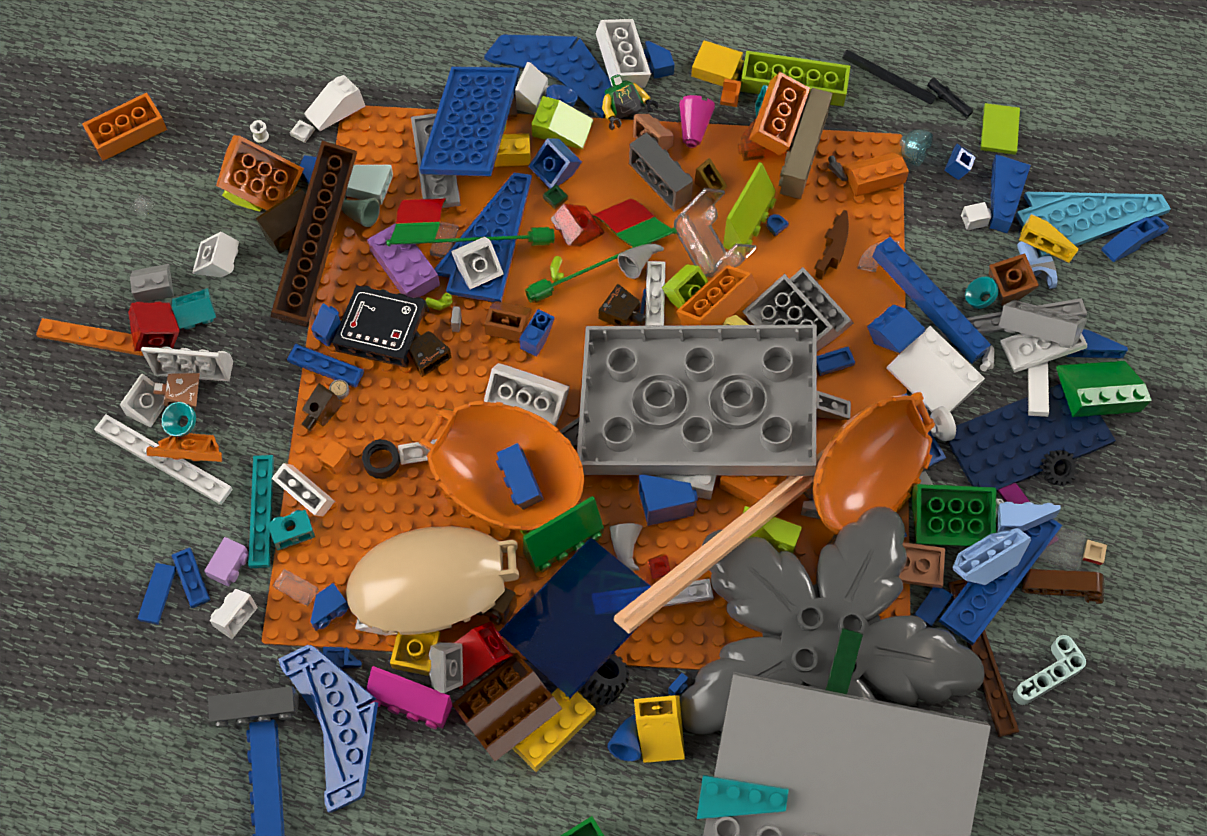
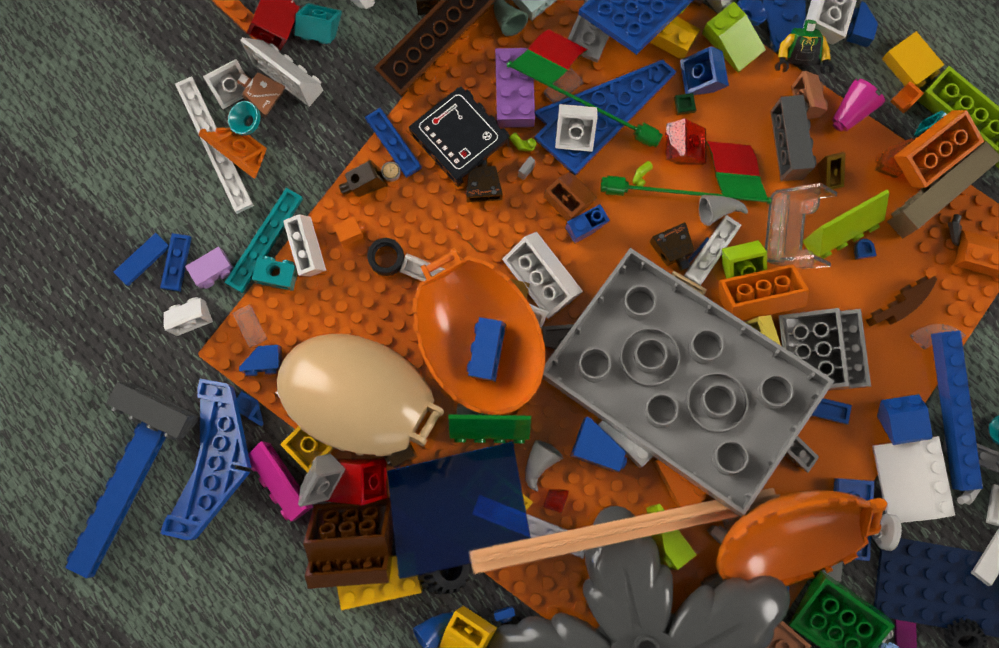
camera: 30 degrees right, 15 degrees up
blue slope [311,303,341,347] -> none

